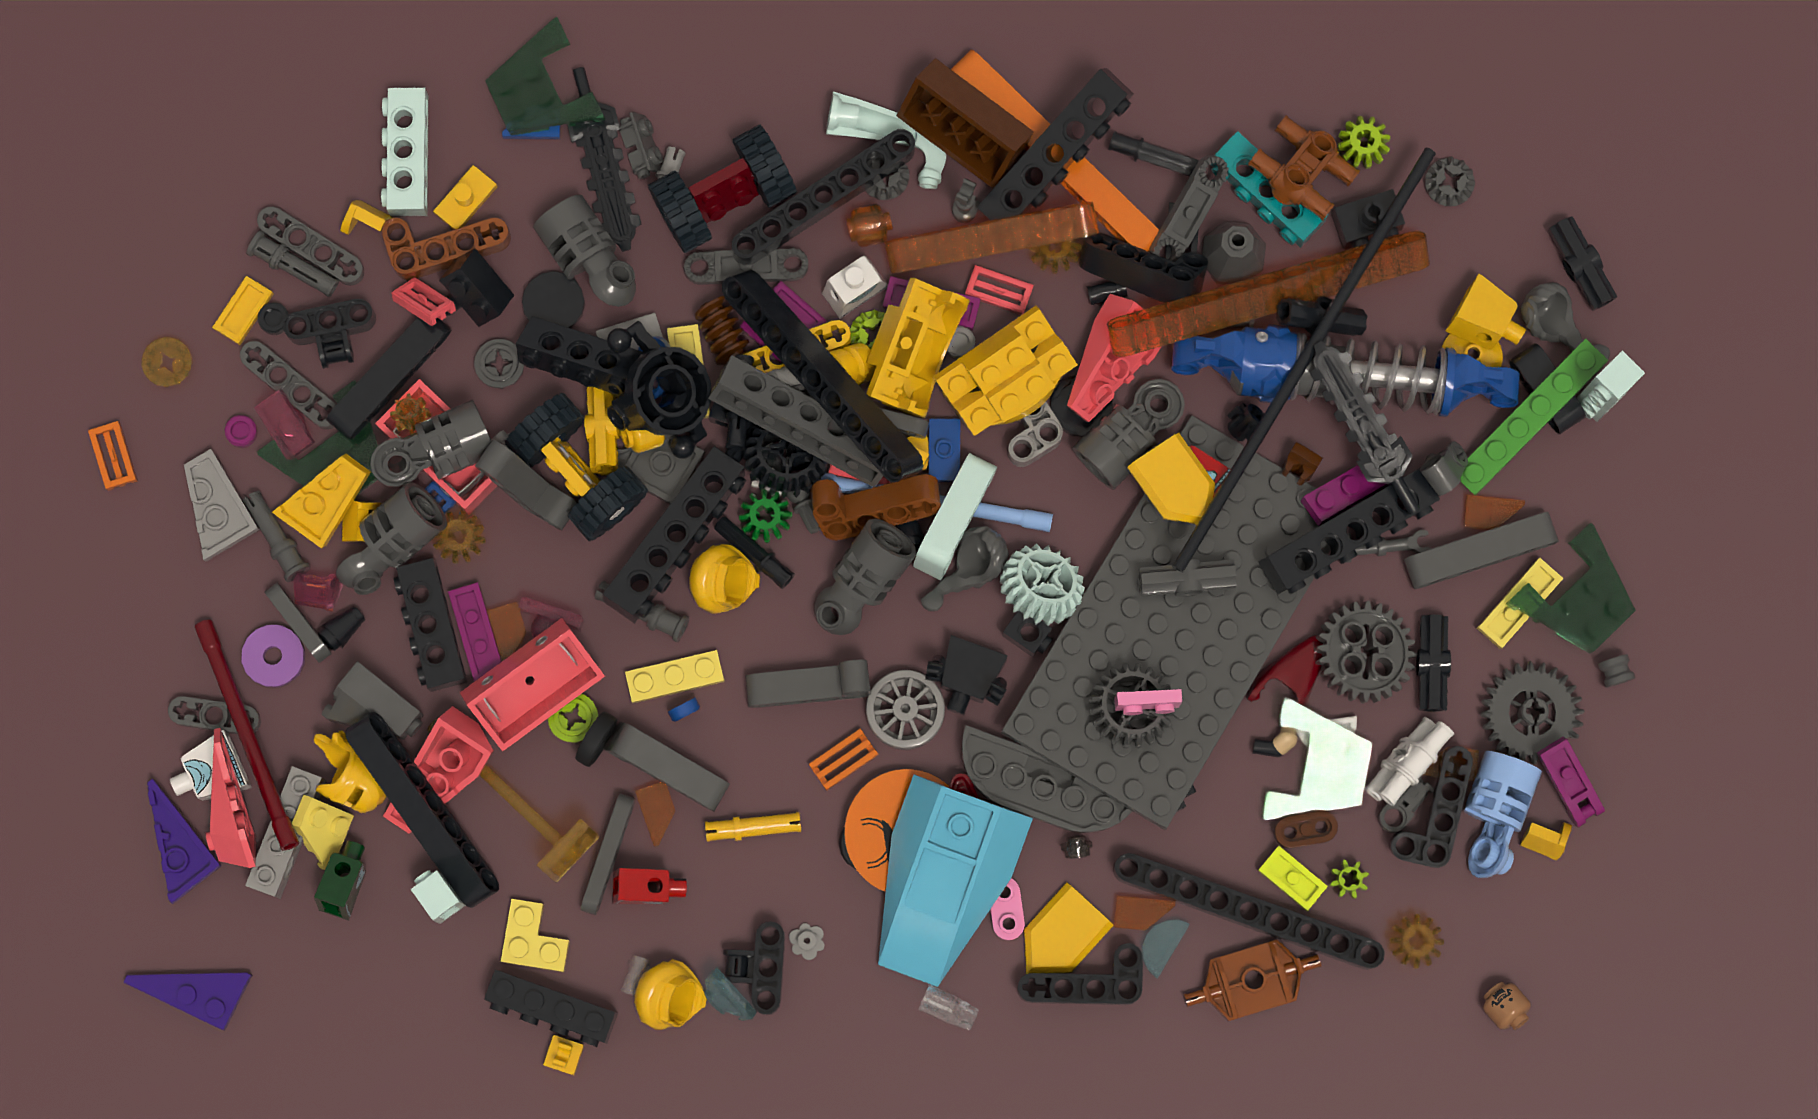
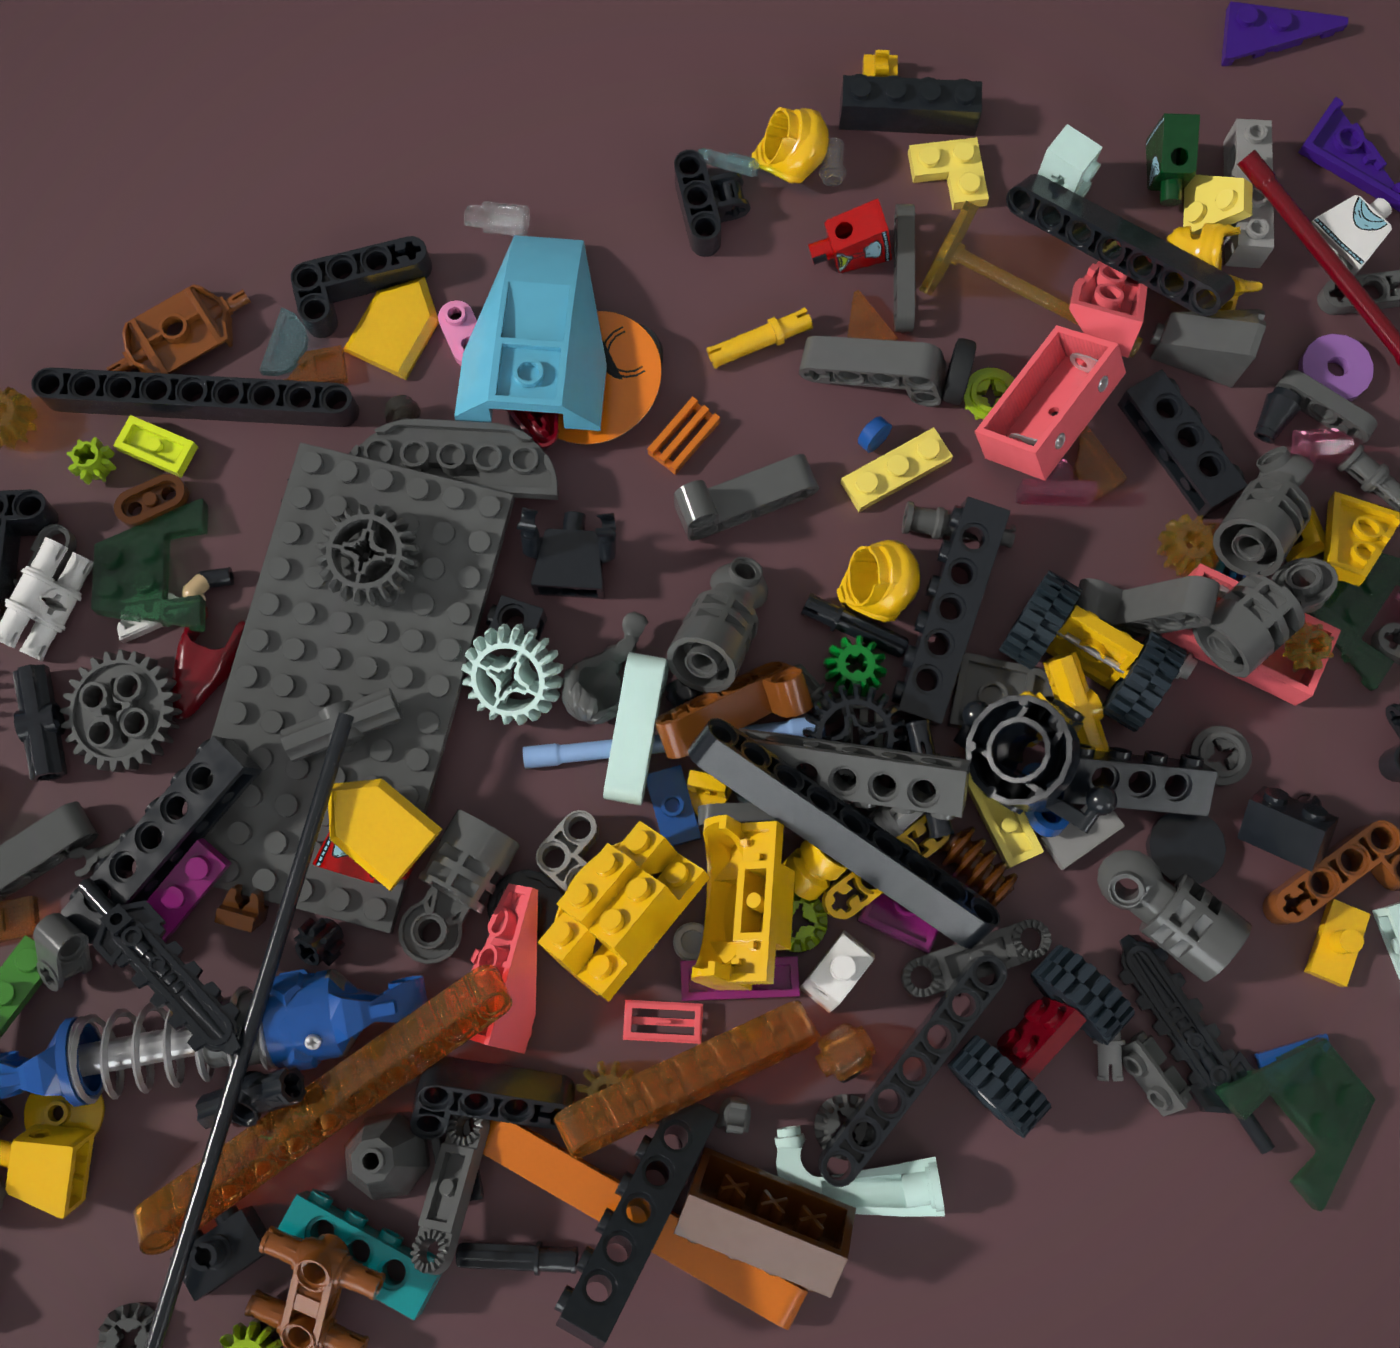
camera: 165 degrees right, 5 degrees down
coral wedge [206,728,256,868] -> none
black beam [326,317,452,441] -> none
coral tile [391,277,456,326] -> none
magenta plate [448,582,502,682] -> none
light grey plant [789,923,825,960] -> none
light grey wheel [866,670,945,750] -> none
black pin [1087,281,1128,305] -> none
bright pink plate [1114,689,1182,715] -> none

